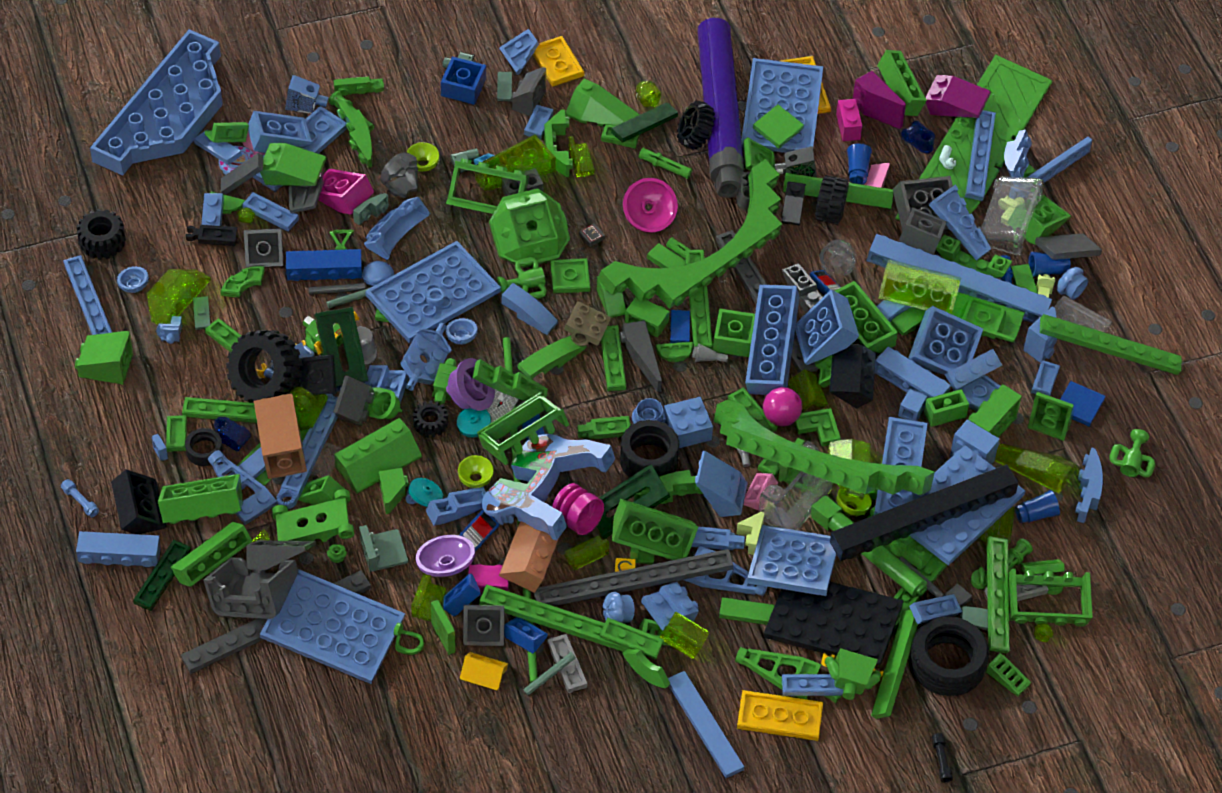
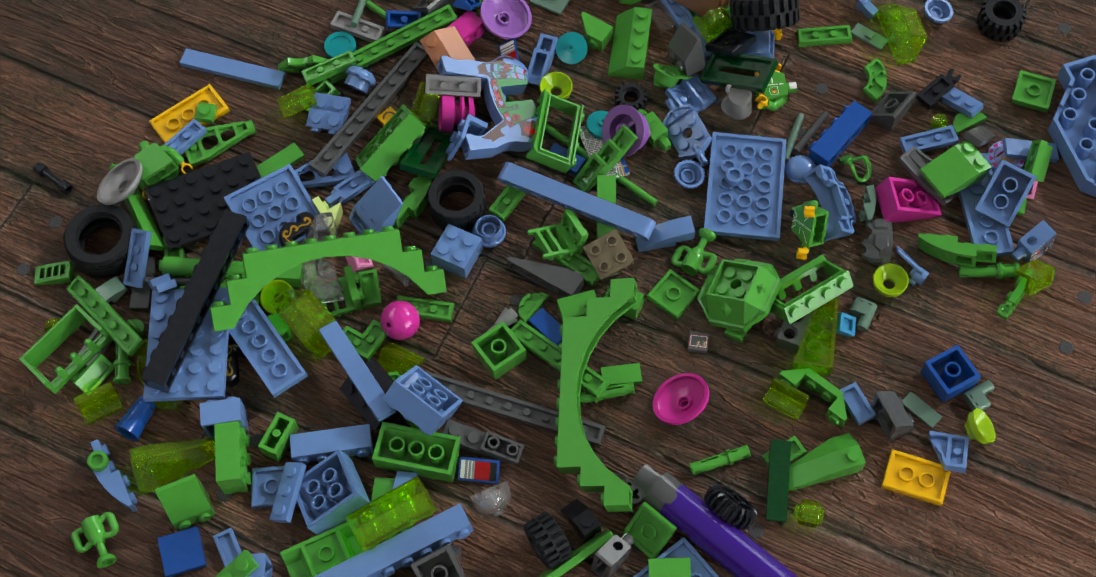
camera: 140 degrees right, 10 degrees up
medium blue brick [745,285,800,395] -> none
medium blue brick [898,389,927,421] -> none
none -> clear neon green panel [73,382,123,425]
none -> bright green tile [87,450,109,472]
none -> light grey dish [97,158,143,205]
none -> medium blue slope [147,273,177,293]
none -> bright green plate [194,103,218,124]
none -> black animal [279,212,315,246]
none -> medium blue tile [319,320,396,422]
none -> teal piece [324,31,356,58]
none -> light grey plate [425,74,481,97]
none -> medium blue bracket [446,114,488,161]
none -> medium blue beam [498,162,656,241]
none -> bright green plate [527,209,588,261]
none -> bright green torso [789,200,829,260]
none -> medium blue plant [896,246,929,286]
none -> lime piece [965,408,996,444]
none -> bright green plate [1011,70,1056,113]
none -> clear neon green panel [1015,259,1056,296]

